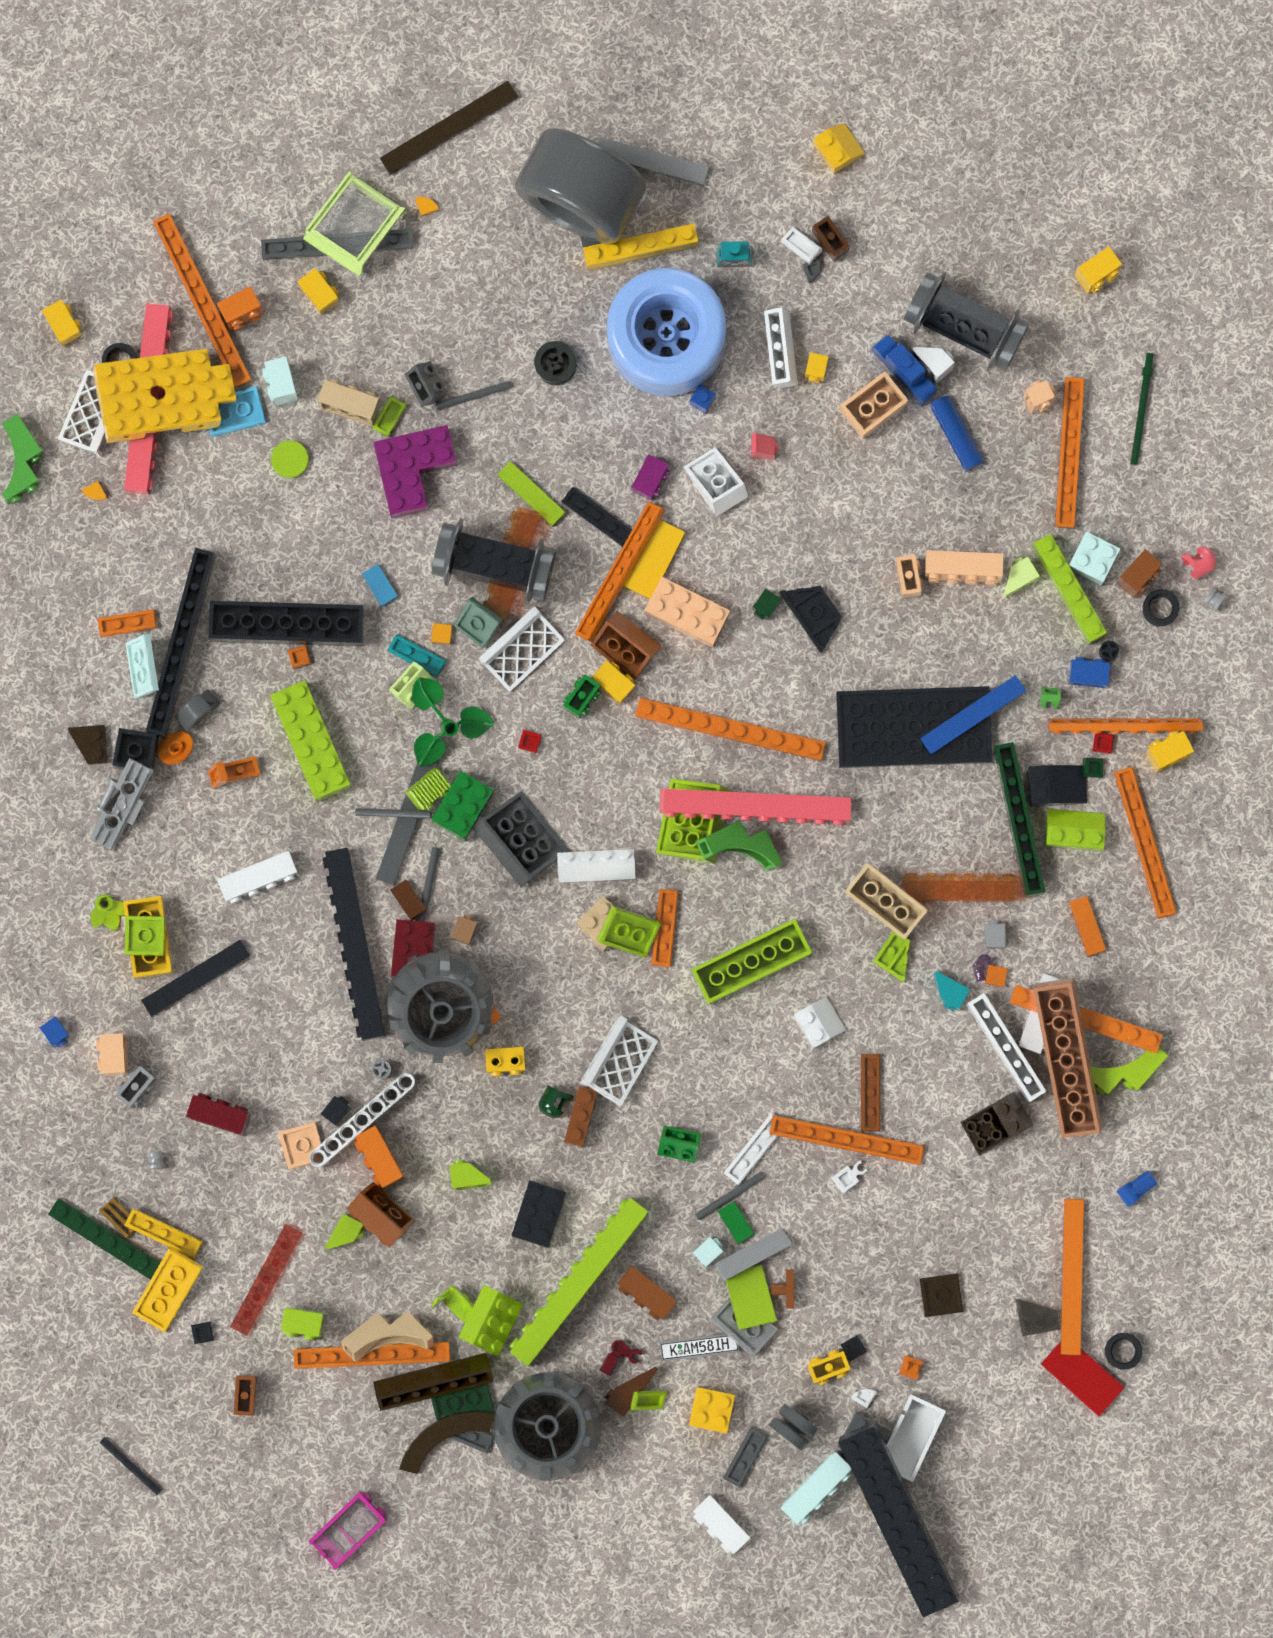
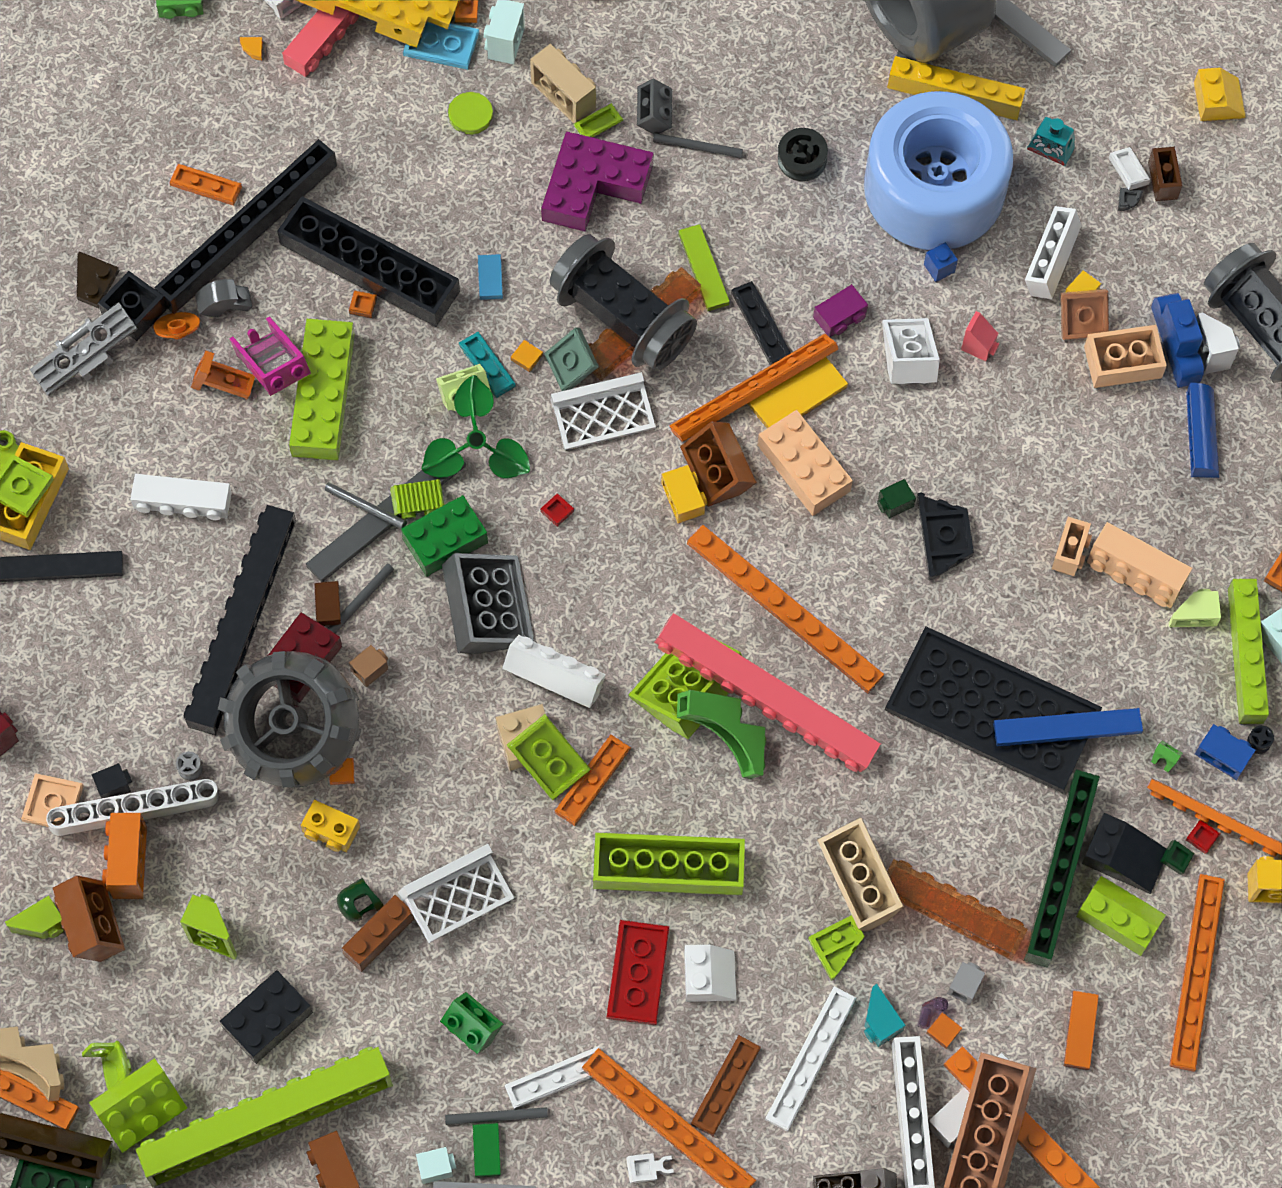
camera: 25 degrees right, 15 degrees down
light aqua tile [126,634,159,699] -> none
green brick [562,674,602,719] -> none
none -> dark pink door [229,316,311,396]
none -> red tile [606,920,670,1025]
none -> white tile [765,986,856,1132]
none -> nougat tile [1061,289,1109,340]

